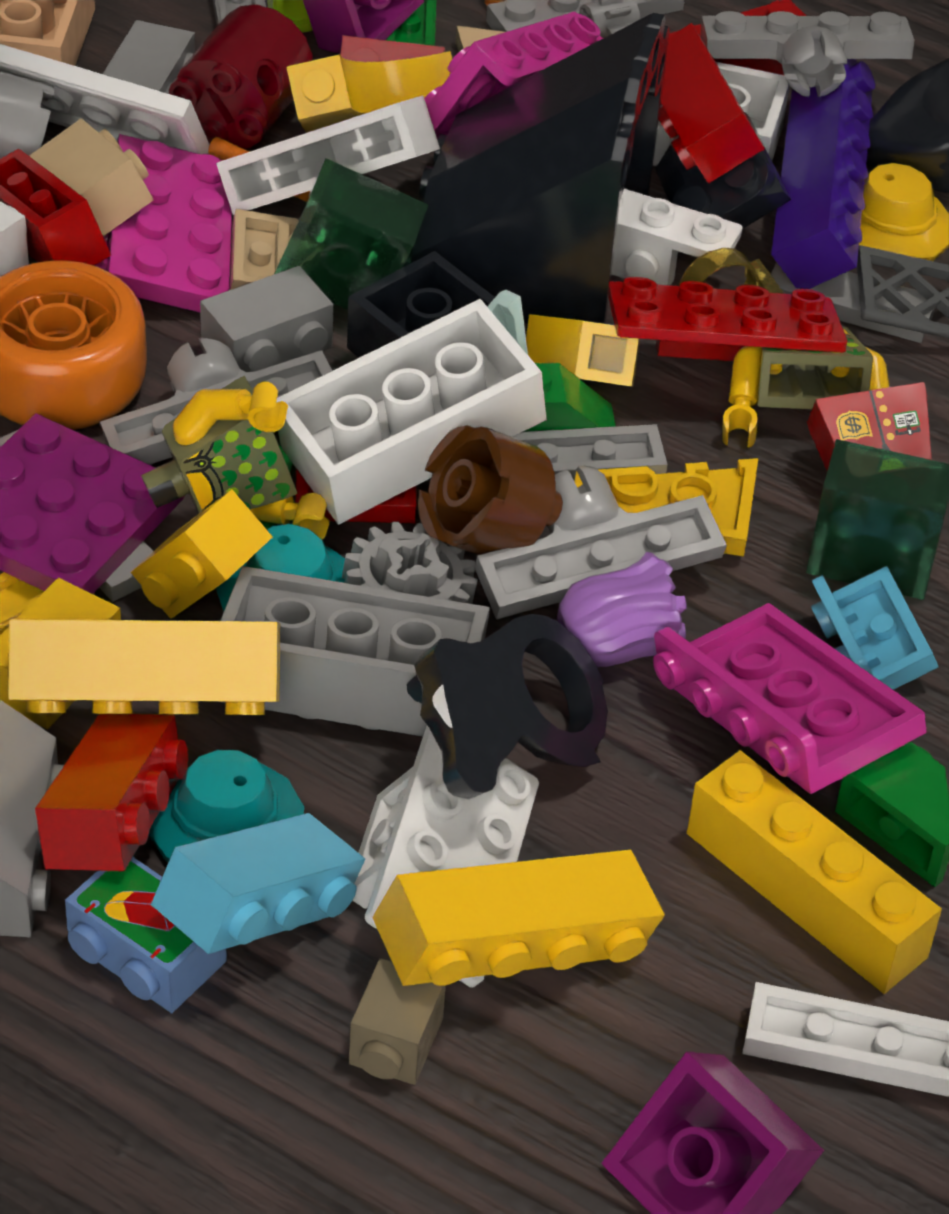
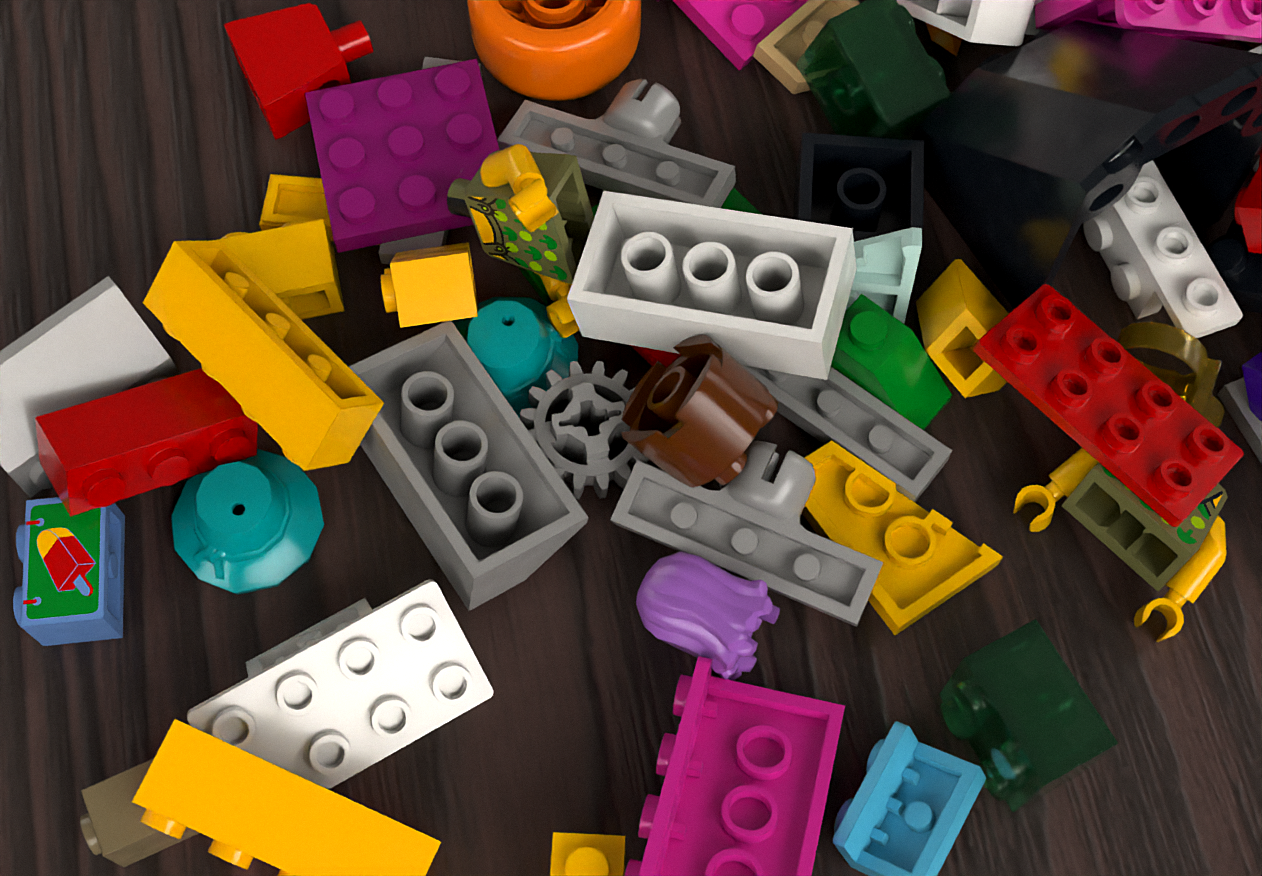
camera: 50 degrees right, 20 degrees up
medium azure brick [151,813,365,954] -> none
light grey brick [200,266,333,372] -> none
black animal [407,614,608,799] -> none
torso [807,382,932,527] -> none

